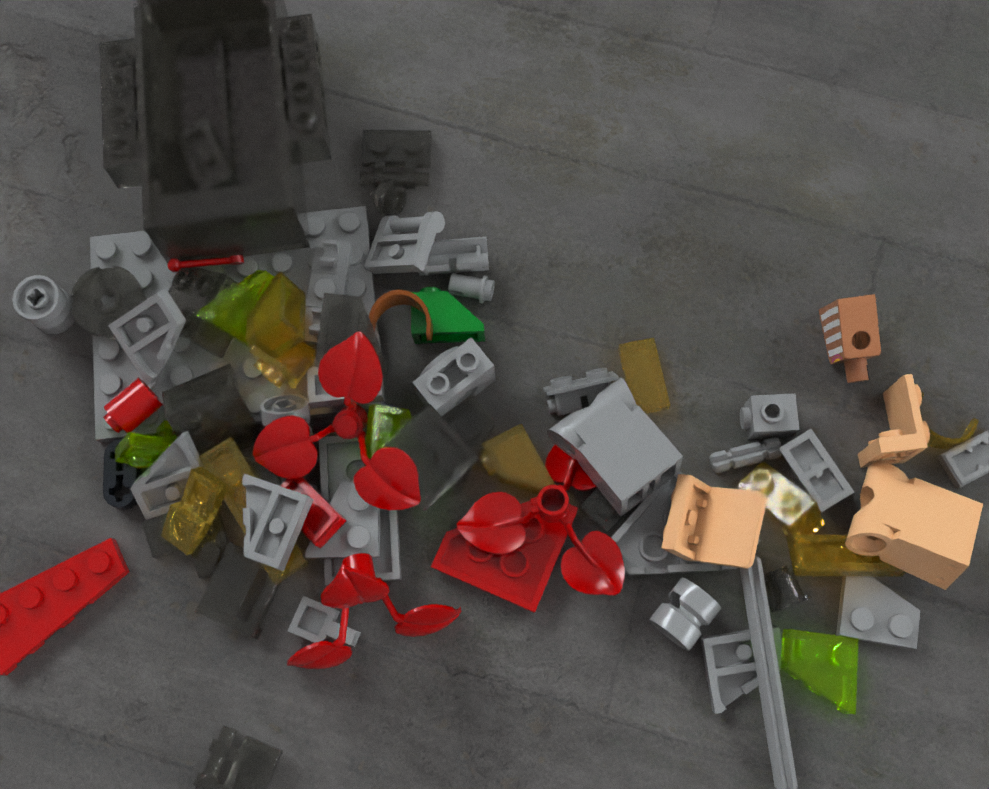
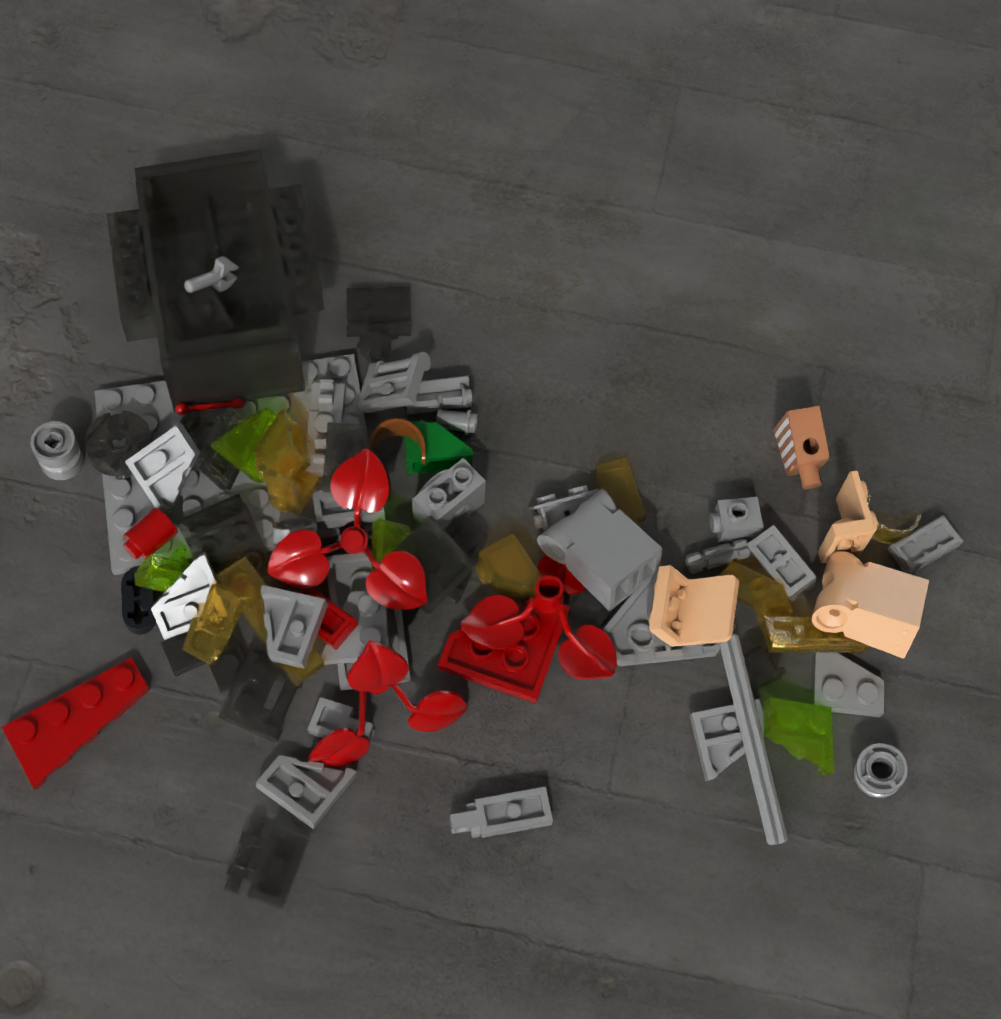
camera: 15 degrees left, 10 degrees down
light grey wheel [649,577,721,651] -> none
none -> light grey bar [184,256,239,293]
none -> light grey wing [256,755,357,829]
none -> light grey hinge [449,787,553,838]
none -> light grey wheel [853,743,908,798]

